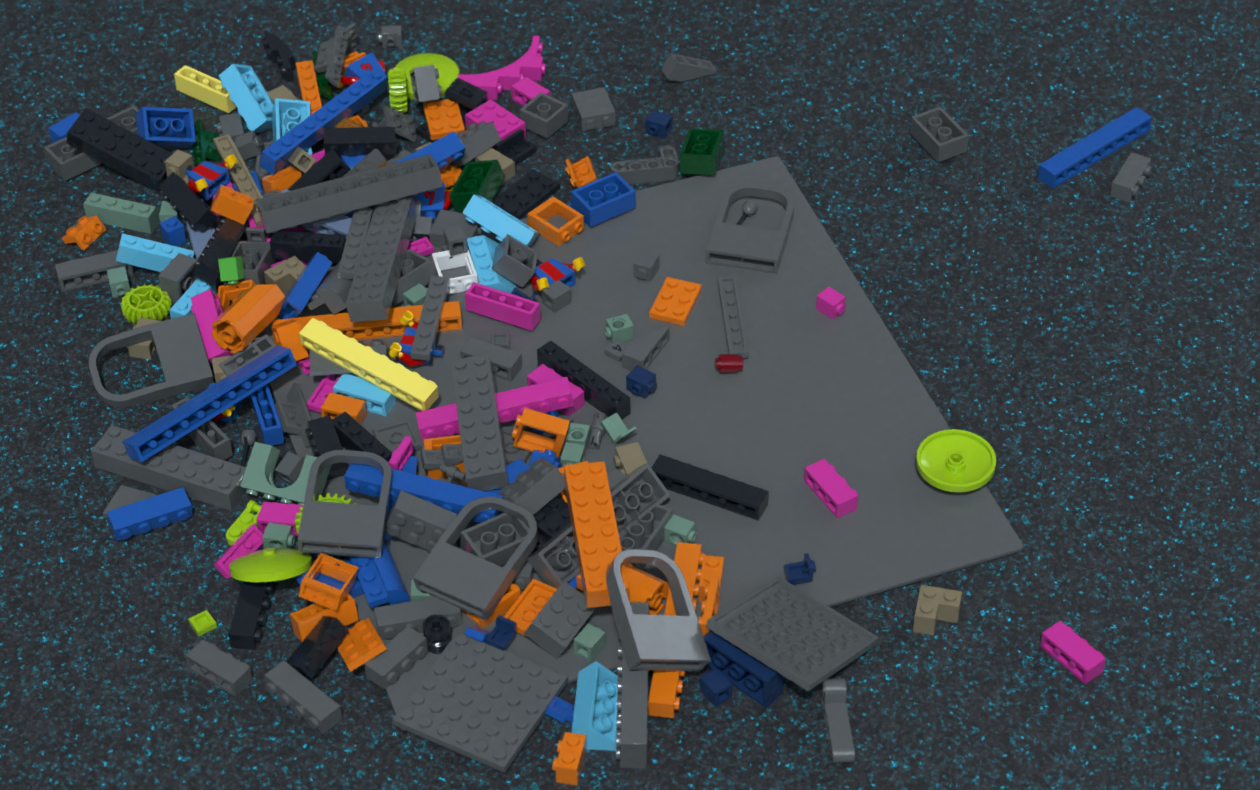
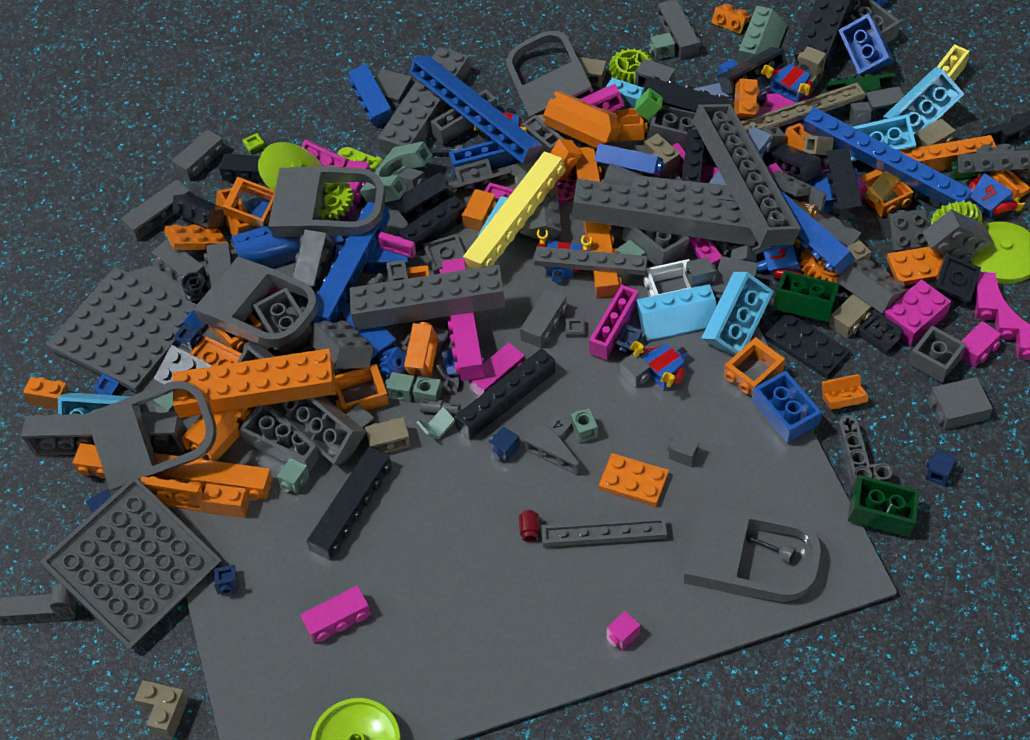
camera: 95 degrees right, 10 degrees up
medium azure slope [116,233,194,272] -> none
dark grey brick [492,234,538,288] -> none

